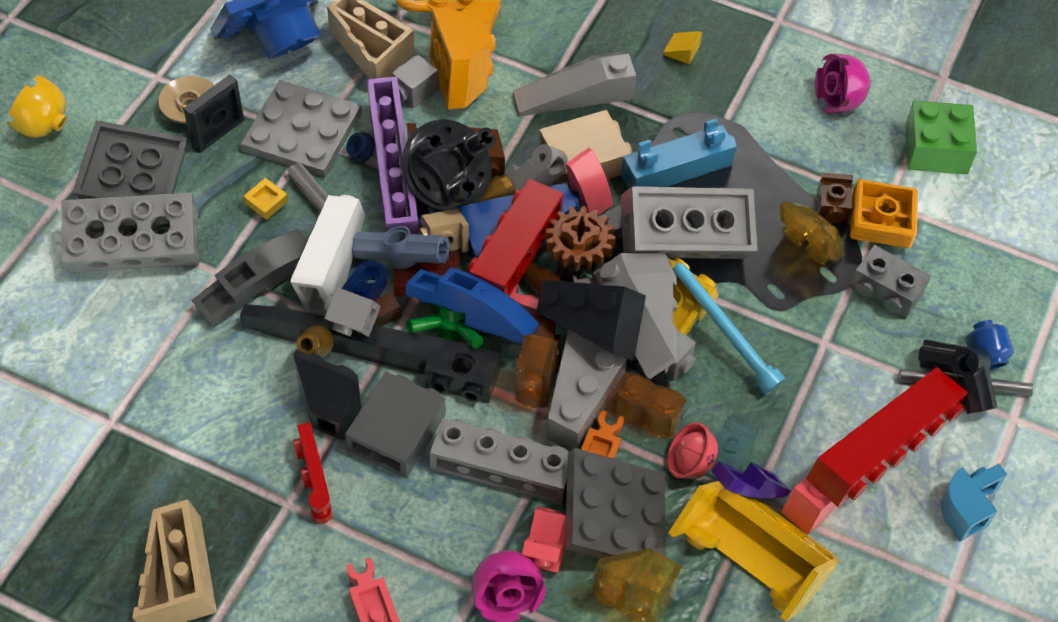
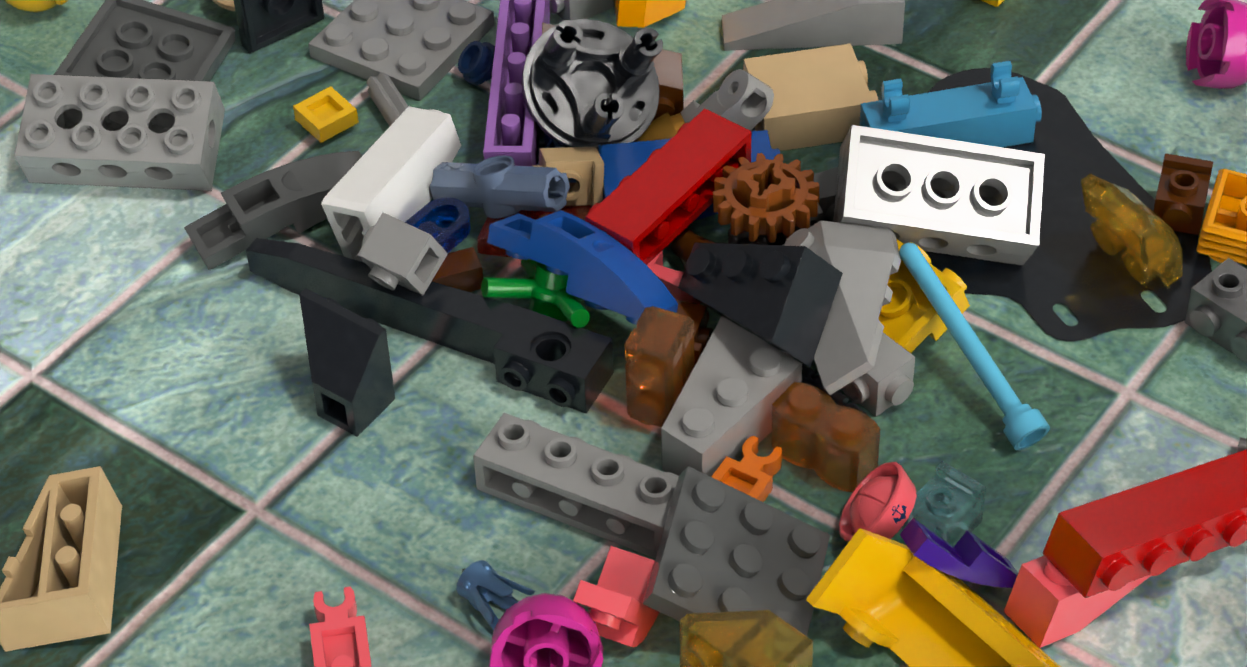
camera: 15 degrees right, 10 degrees down
red plate [293,422,332,524] -> none
pearl gold cone [296,325,333,357] -> none
dark grey brick [345,371,446,478] -> none
coral slope [566,148,614,216] -> none
none -> flat silver piece [457,560,535,630]

